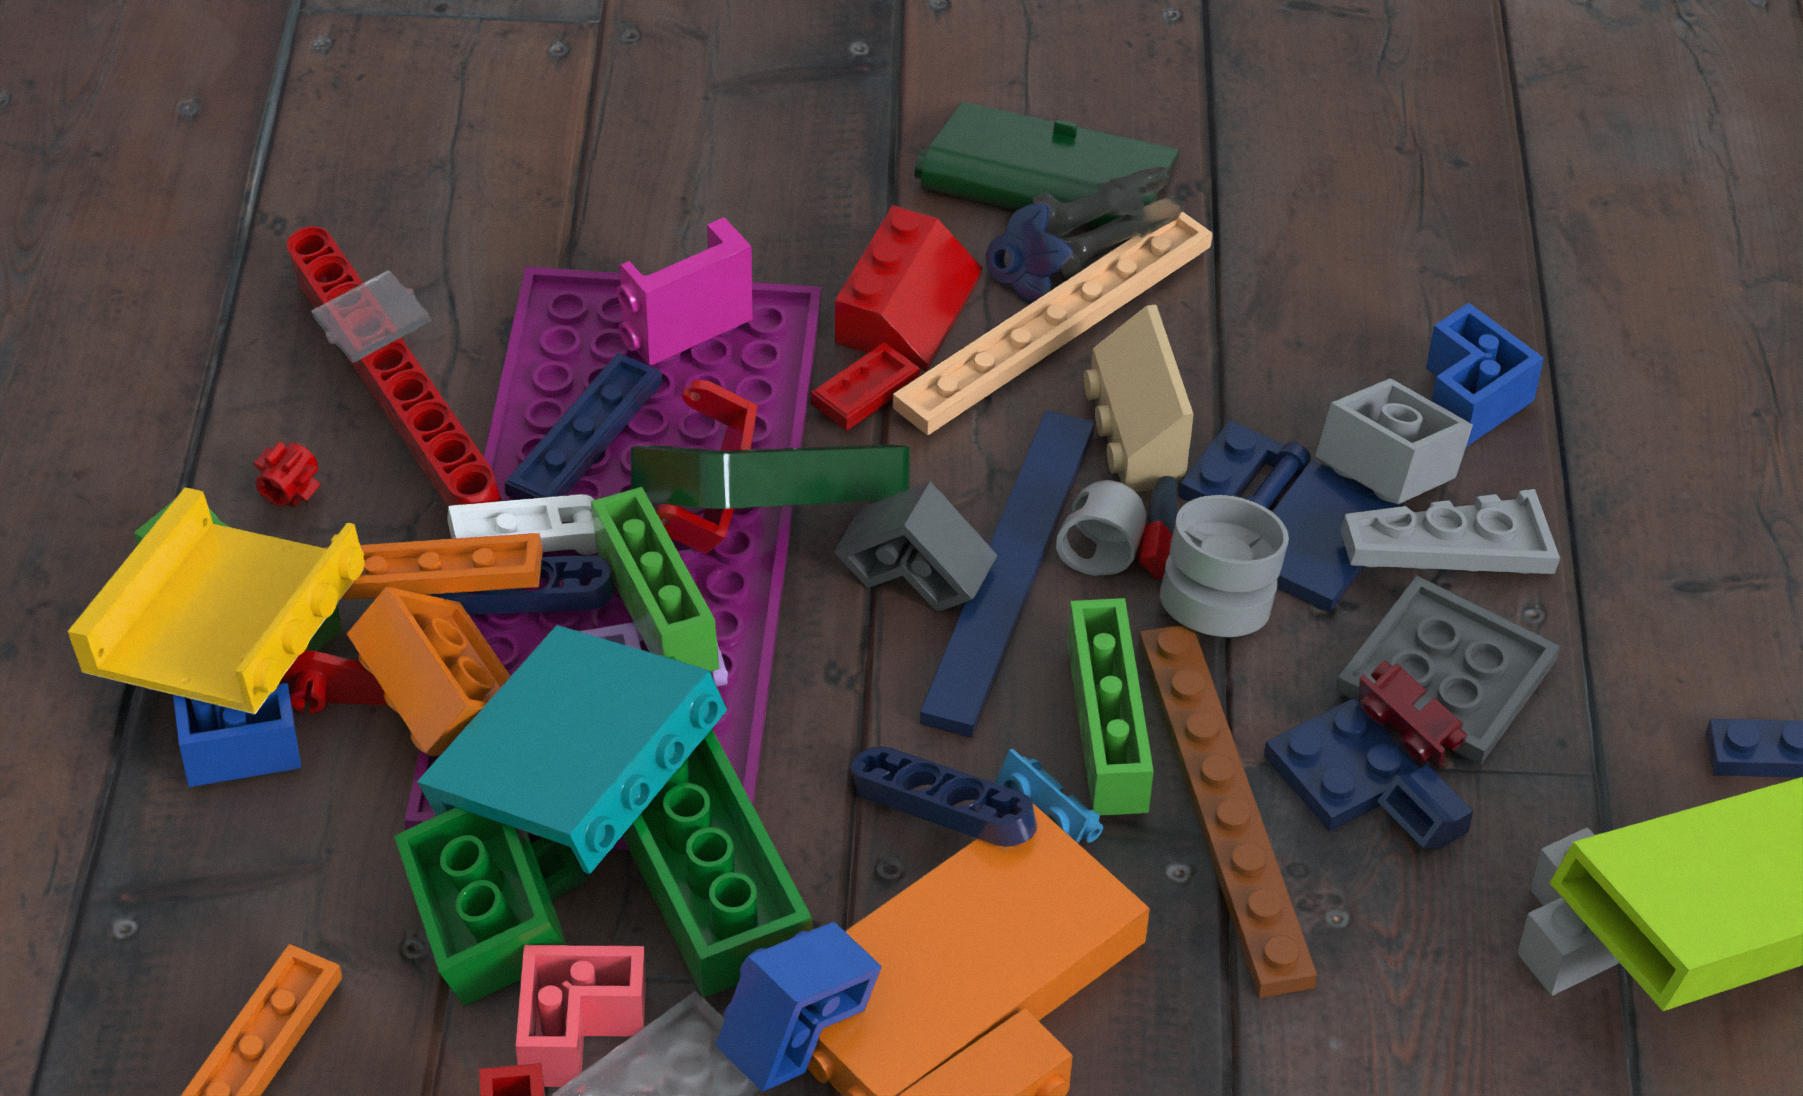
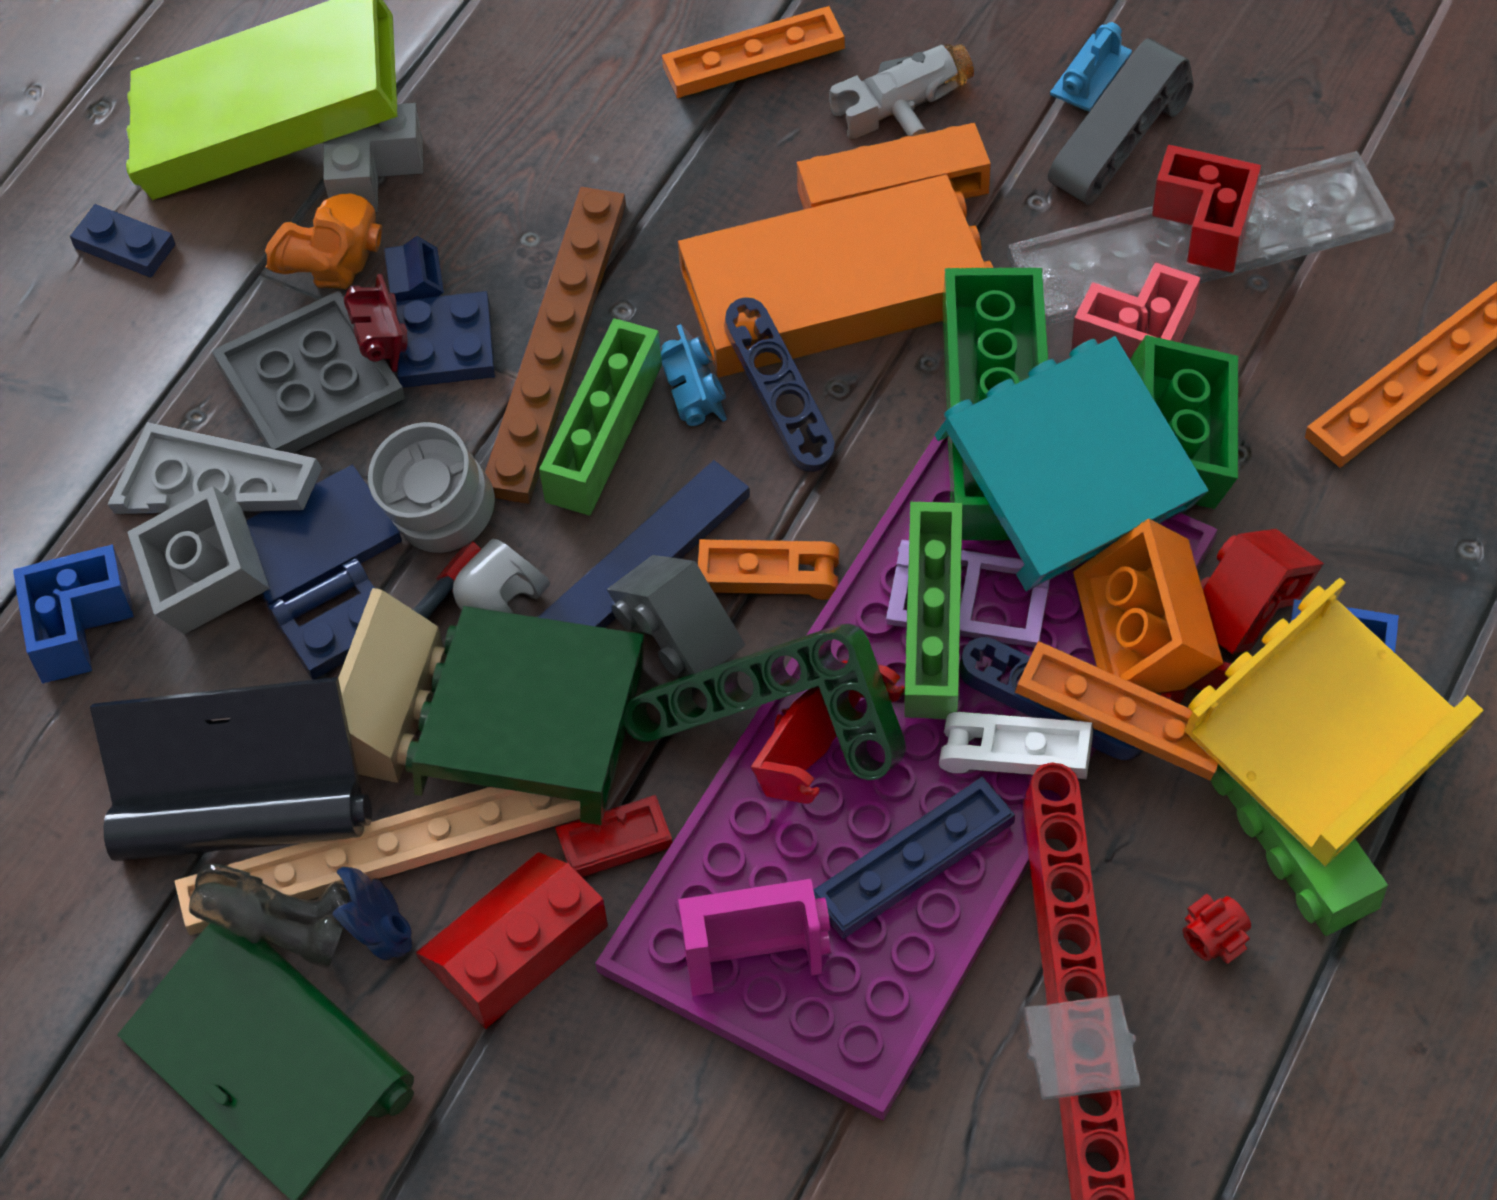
camera: 150 degrees left, 10 degrees up
blue brick [715,922,882,1092] -> none
none -> black door [90,677,372,862]
none -> orange head [265,193,382,290]
none -> dark green panel [405,606,644,825]
none -> orange plate [698,539,840,600]
none -> red brick [1201,529,1324,654]

